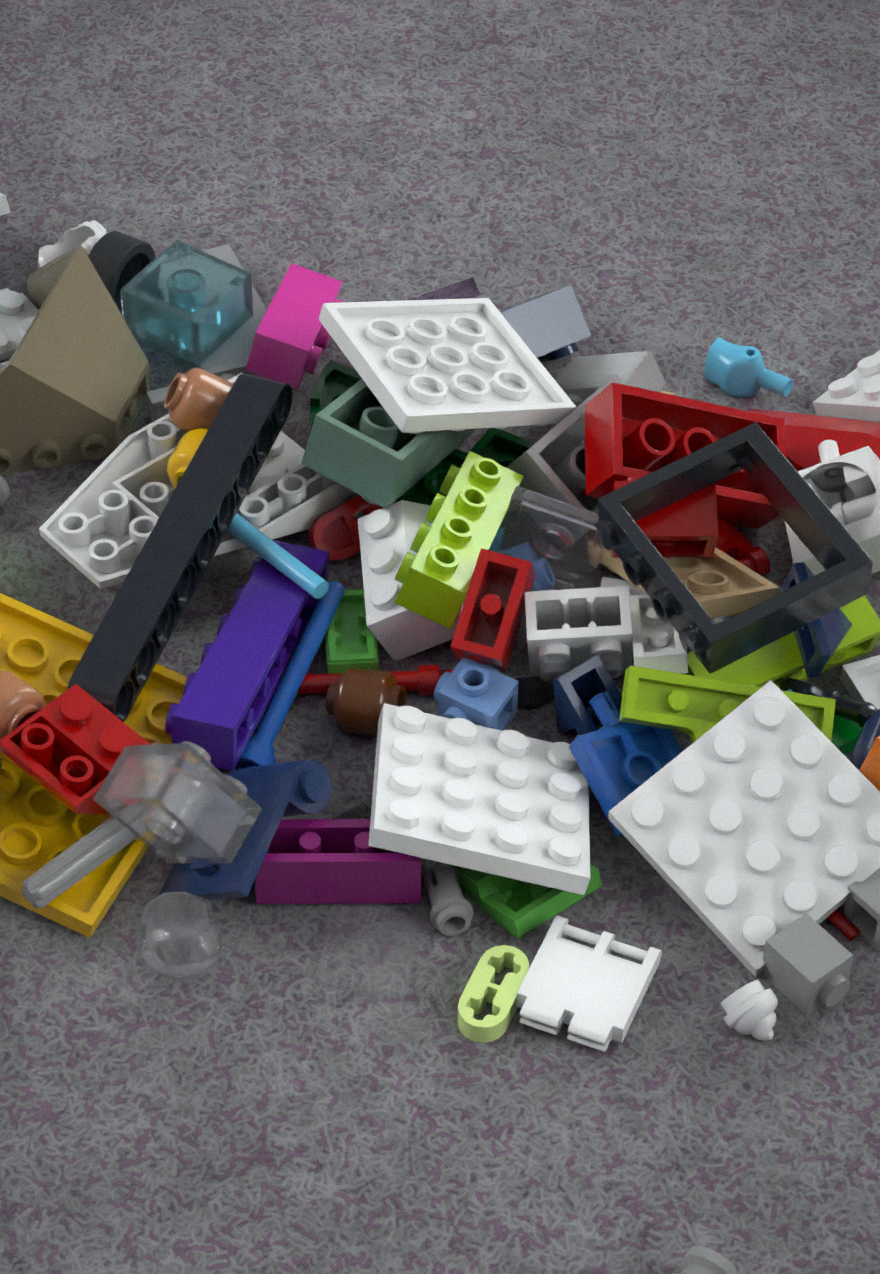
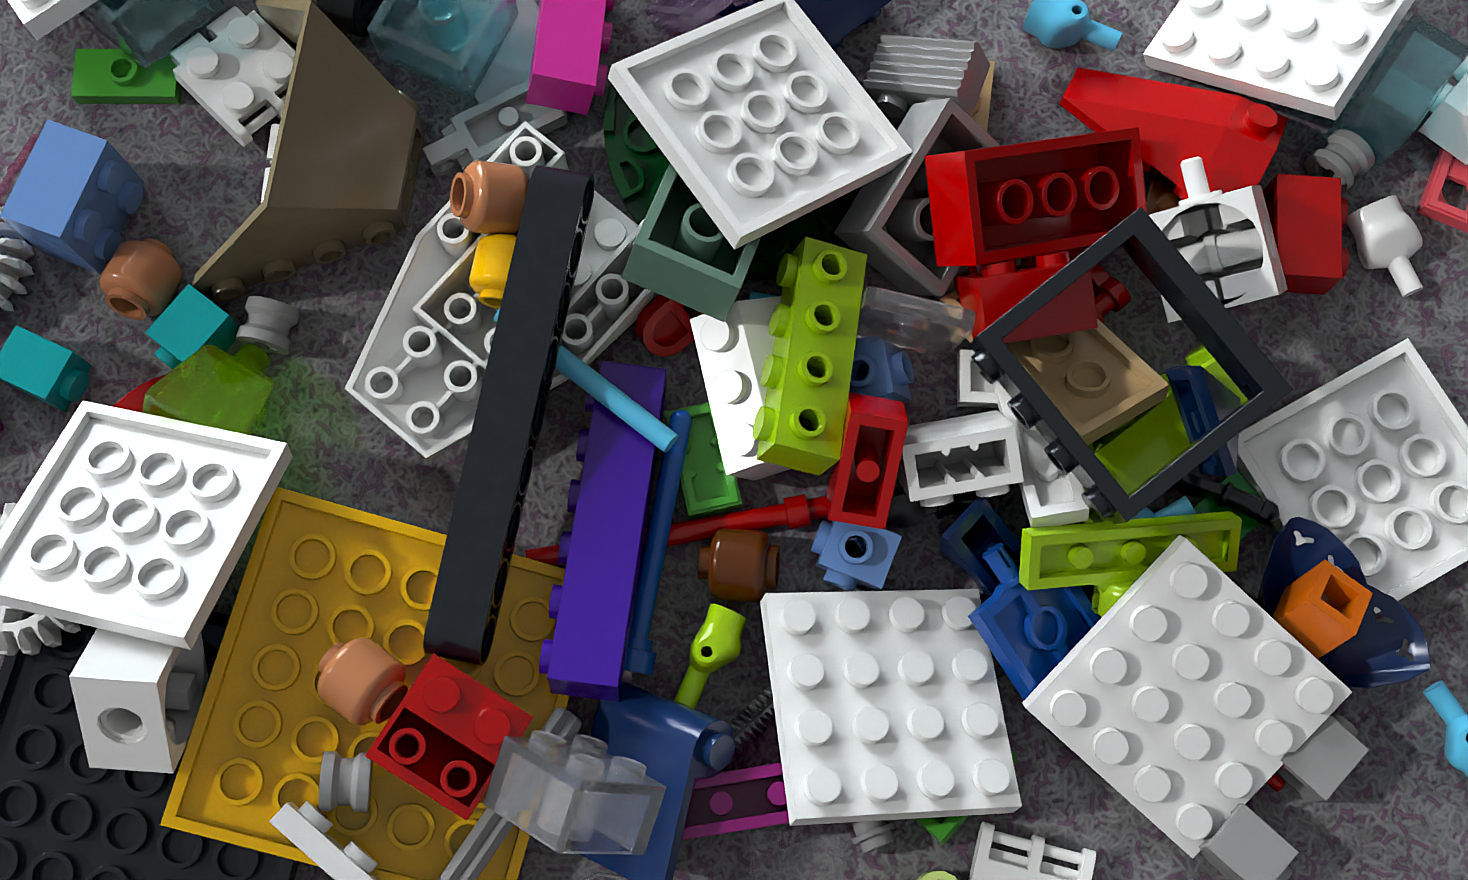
camera: 10 degrees left, 30 degrees up
none -> lime piece [674,604,747,709]

